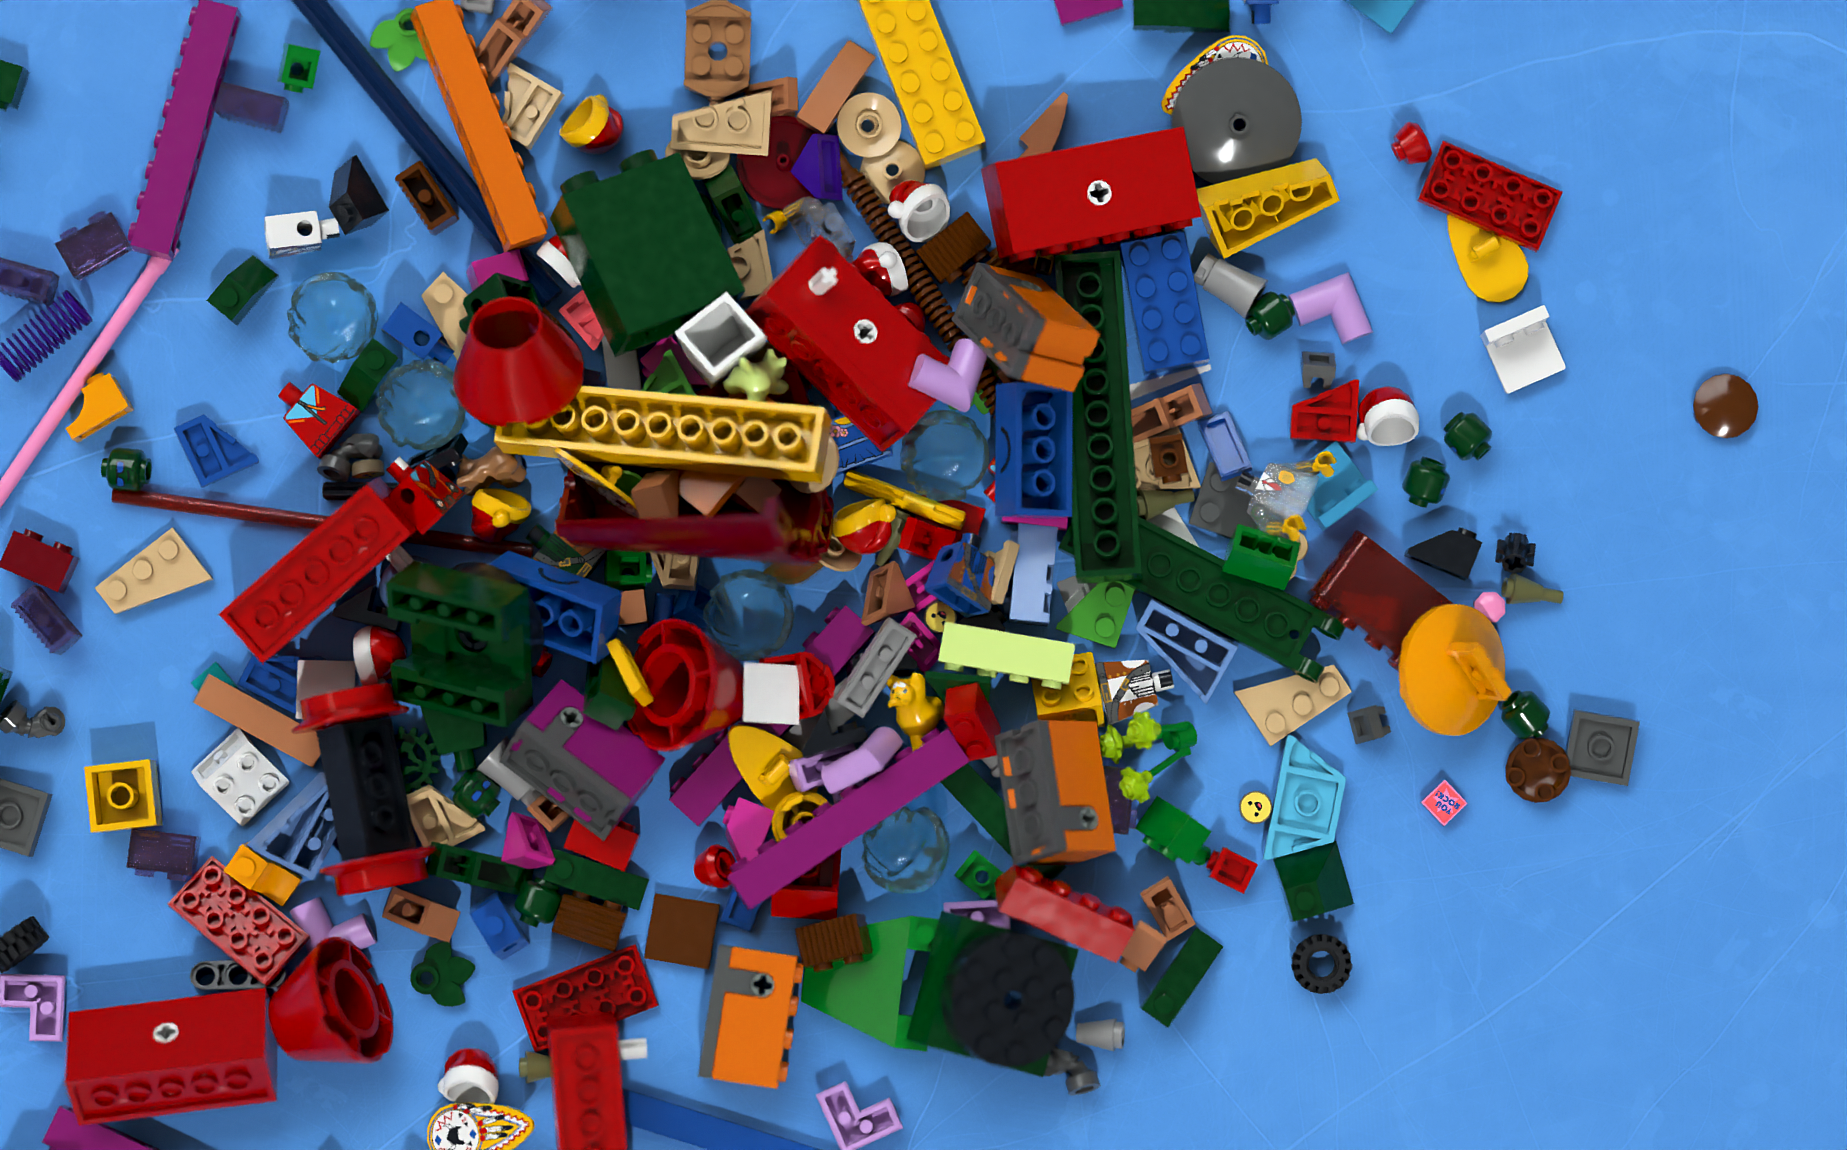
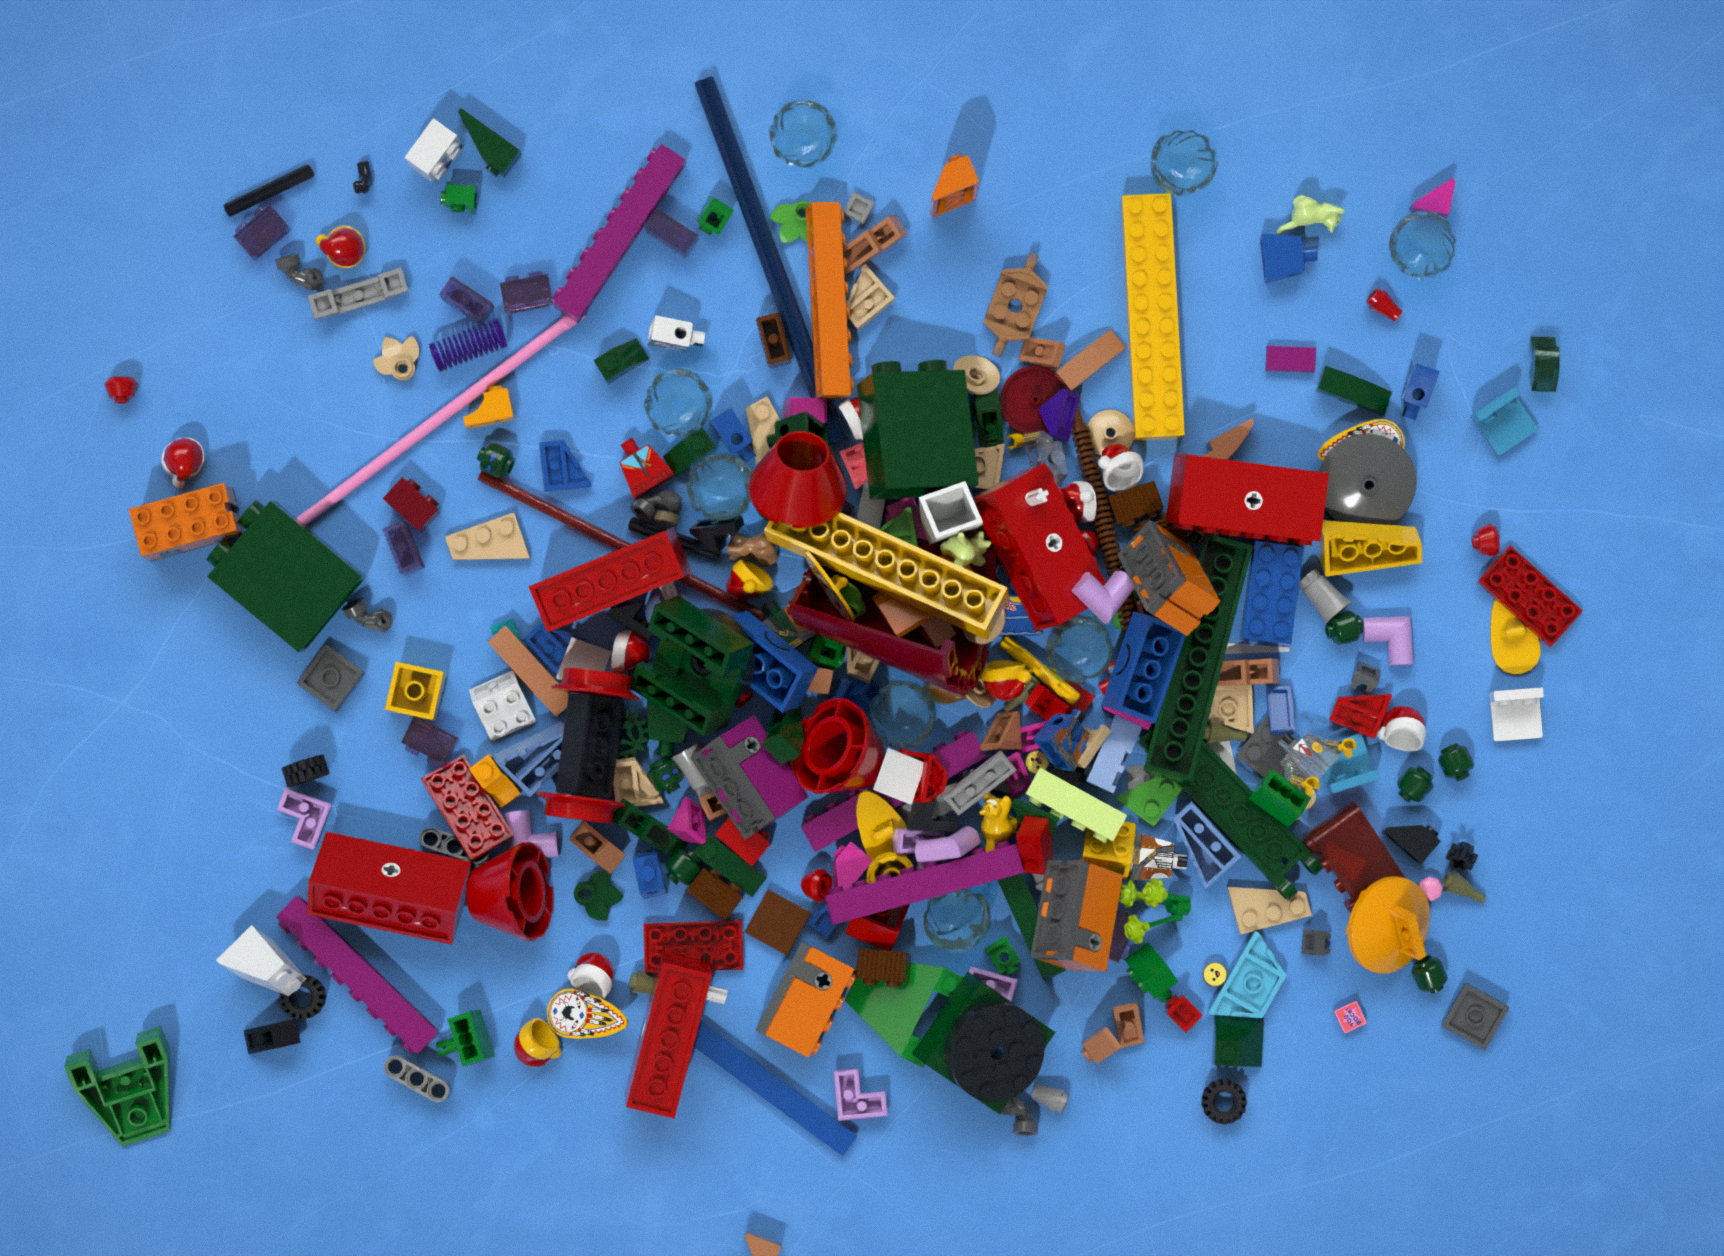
camera: 15 degrees right, 0 degrees up
black slope [329,155,389,235] -> none
red torso [386,456,465,535] -> none
yellow piece [559,94,624,155] -> none
yellow tile [606,638,653,707] -> none
nougat slope [631,469,679,518] -> none
tan wing [671,89,773,156] -> none
tan dish [837,92,901,158] -> none
red slope [994,865,1135,963] -> none
dark green slope [1139,927,1223,1028] -> none
reddish brown brick [1148,433,1188,484] -> none
reddish brown dish [1506,738,1571,803] -> none
reddish brown dish [1693,374,1758,439] -> none

